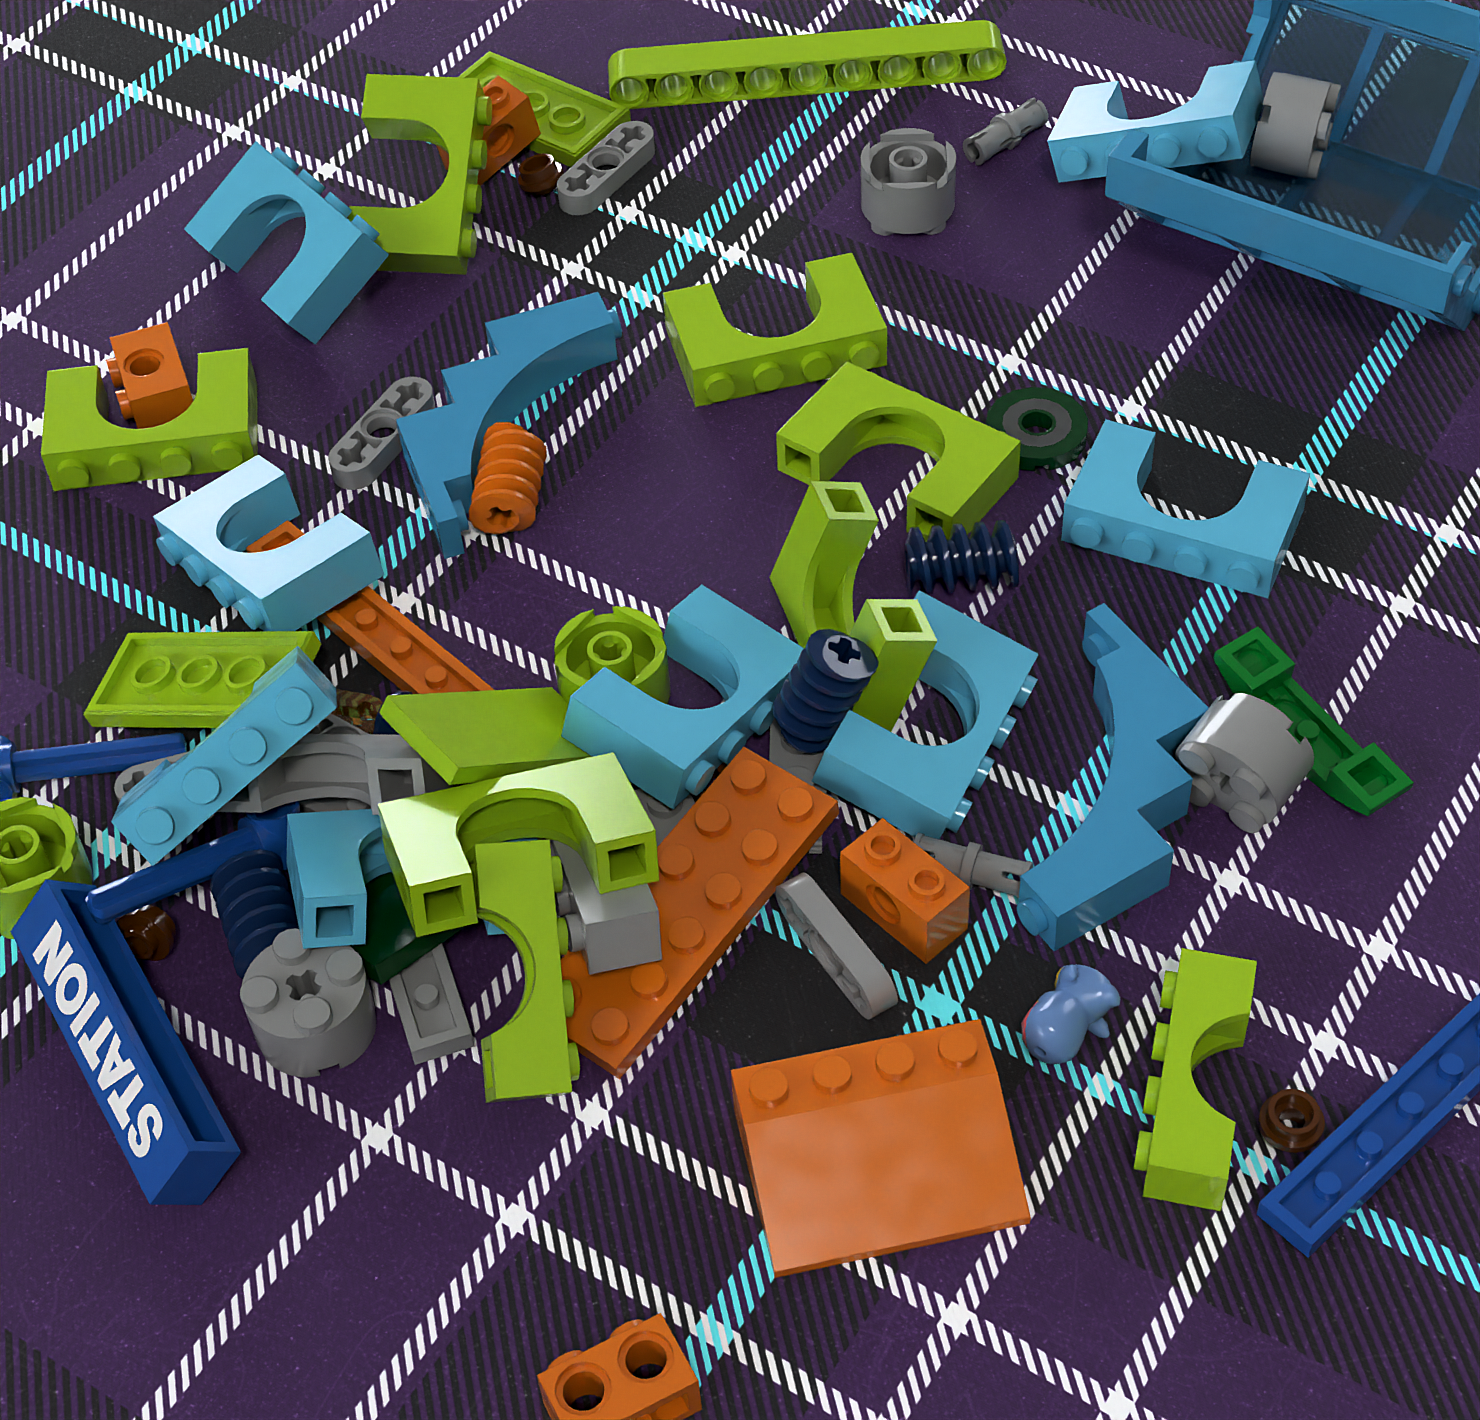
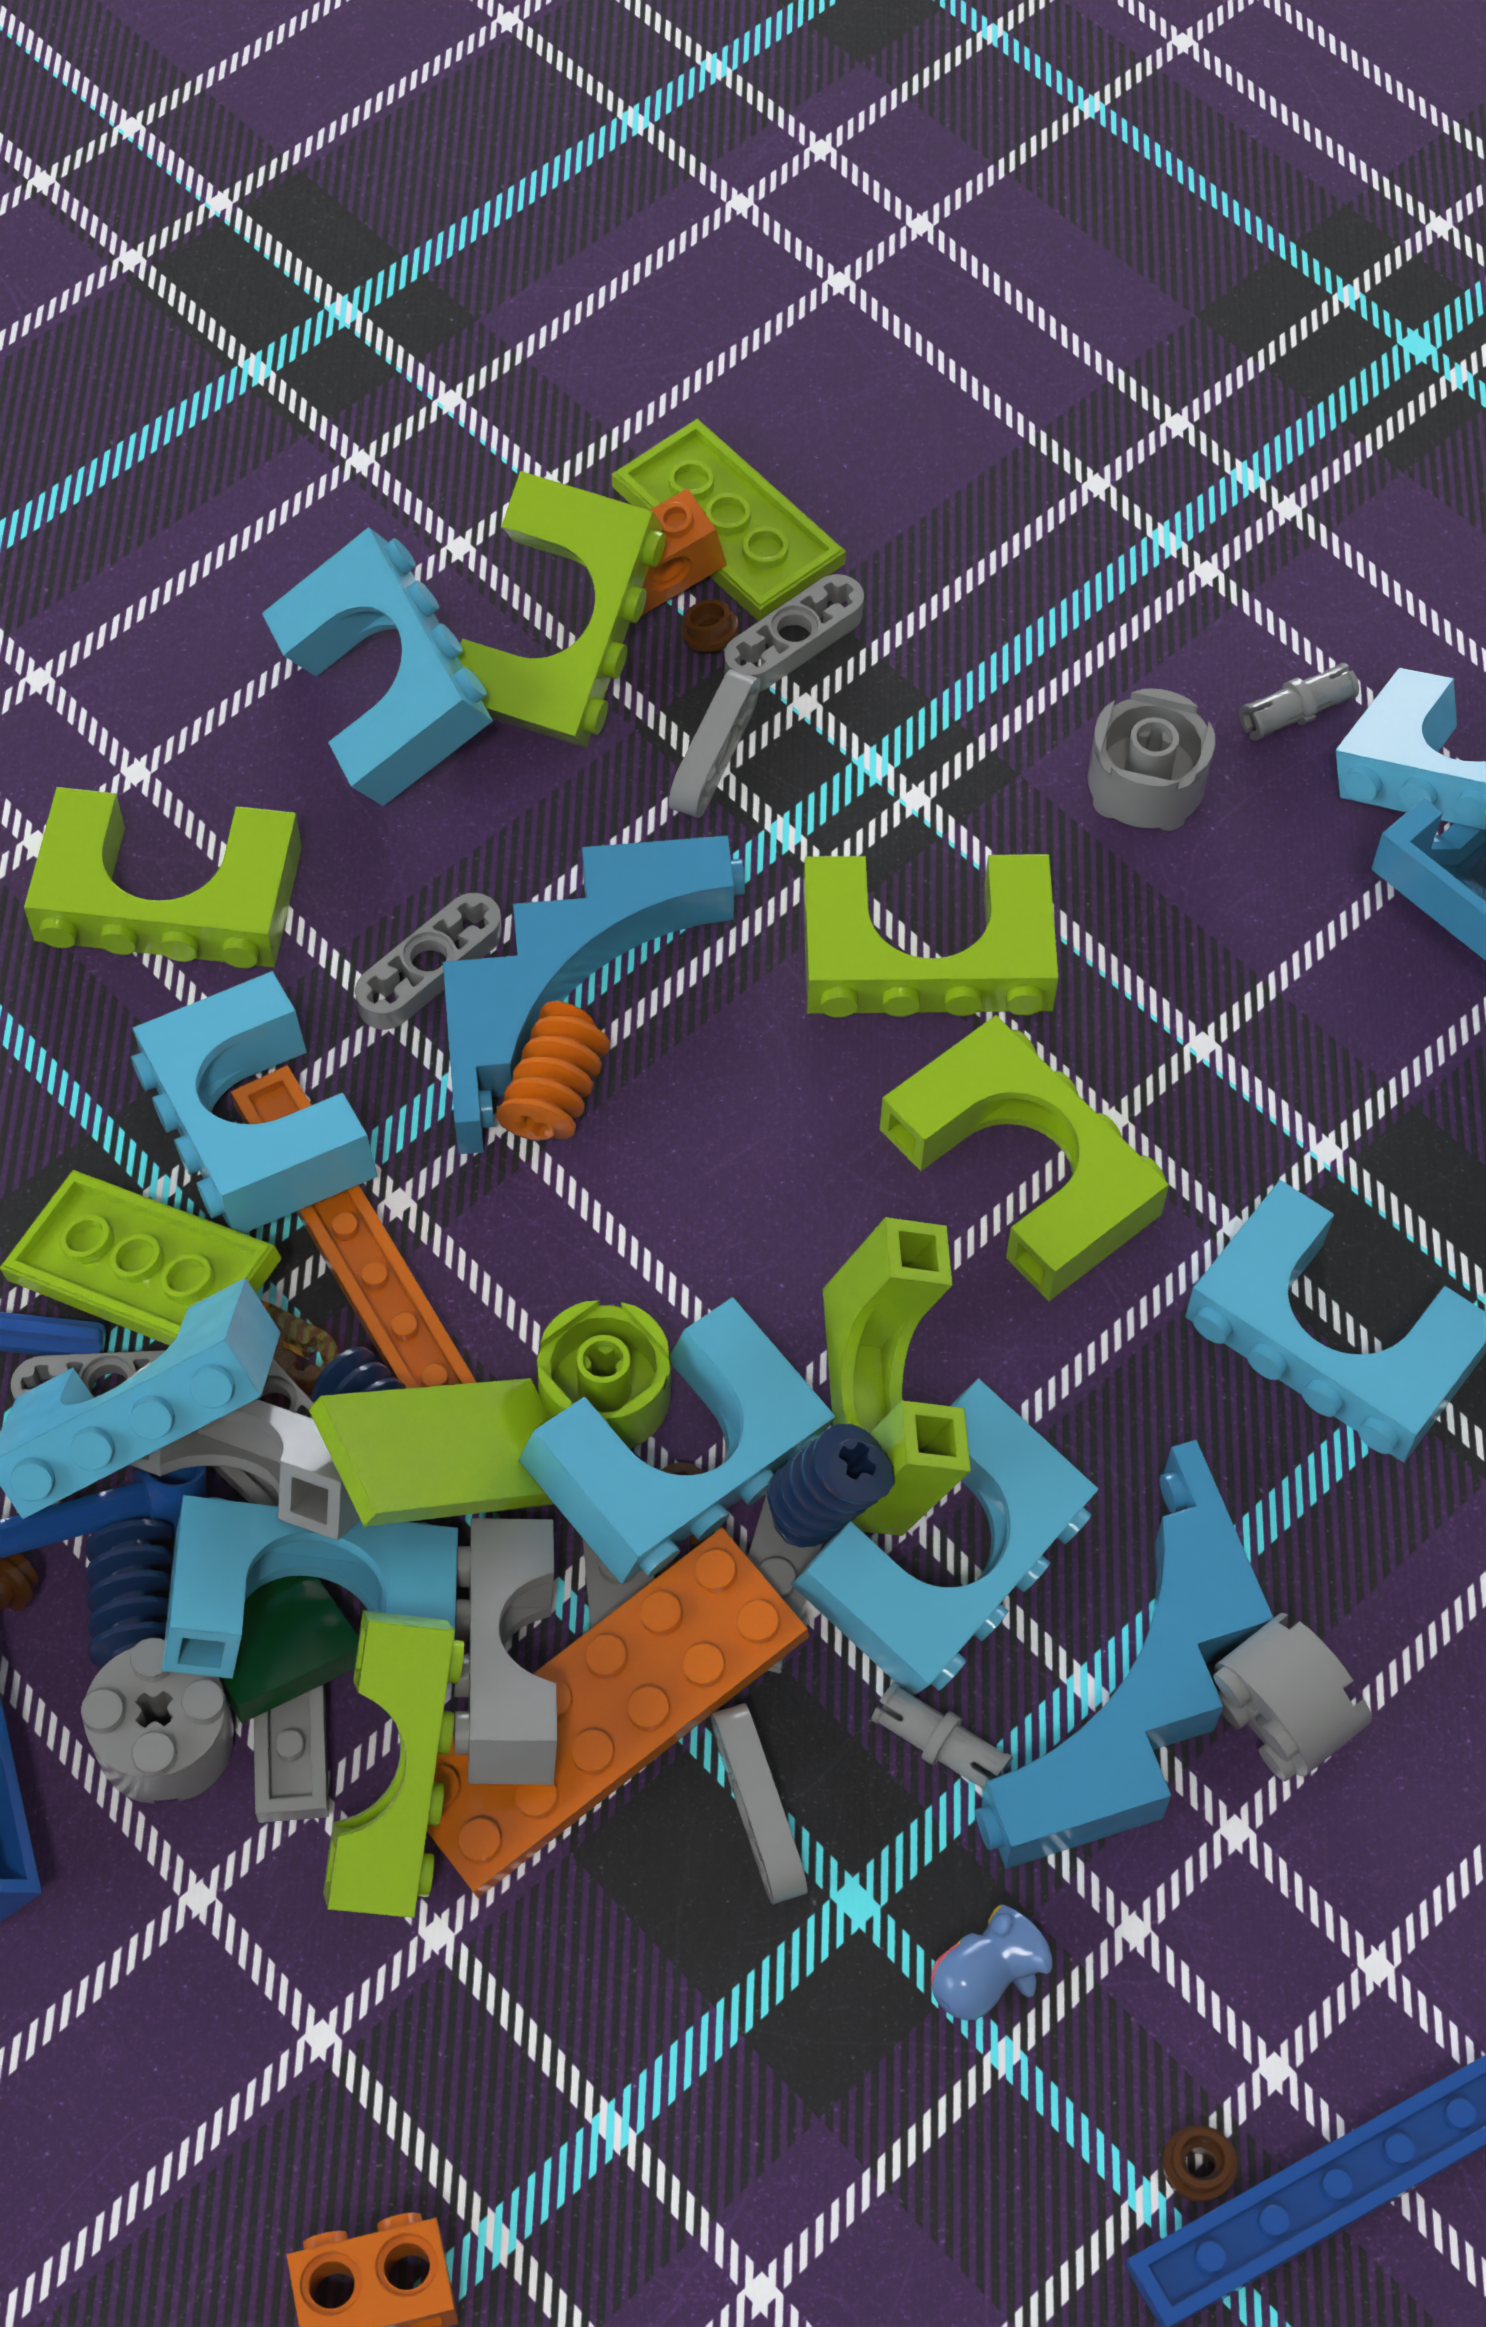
camera: 10 degrees right, 10 degrees up
orange brick [106,322,193,429] -> none
lime arch [378,752,659,937] -> none
lime beam [607,20,1007,109] -> none
orange slope [731,1019,1031,1278] -> none
orange brick [840,818,970,964] -> none
dark blue piece [904,520,1019,596] -> none
dark green tile [986,387,1088,471] -> none
lime arch [1134,948,1257,1211] -> none
green slope [1213,626,1414,816] -> none
none -> light grey beam [669,669,760,818]

